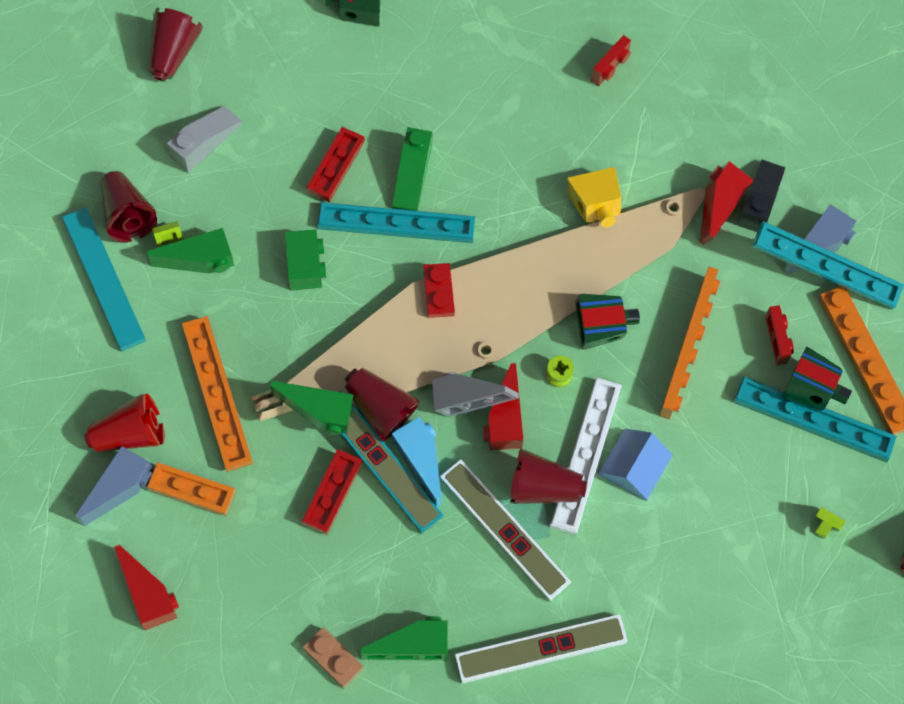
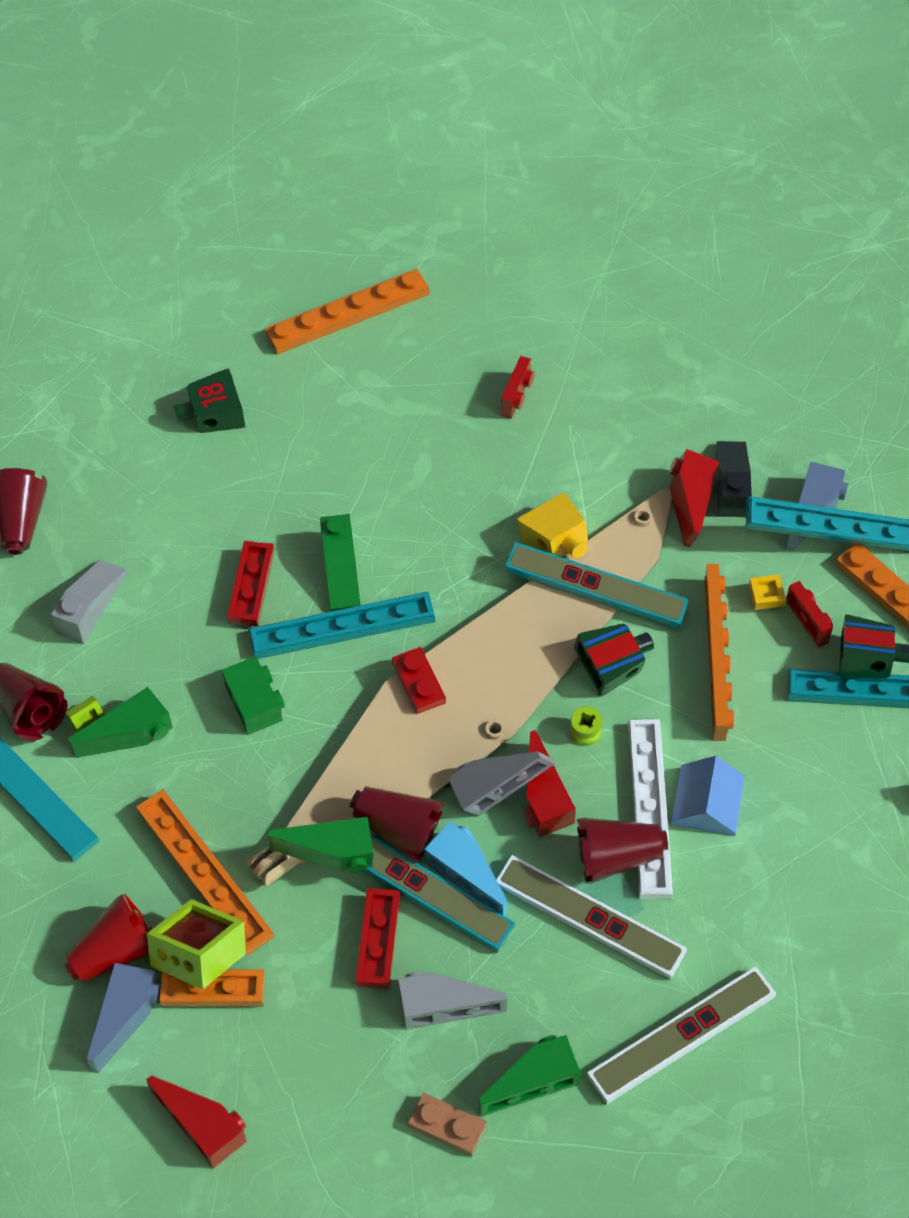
camera: 15 degrees left, 10 degrees down
none -> lime piece [147,899,246,989]
none -> light grey slope [398,972,507,1030]
none -> tile [505,542,689,629]
none -> yellow plate [749,574,786,610]

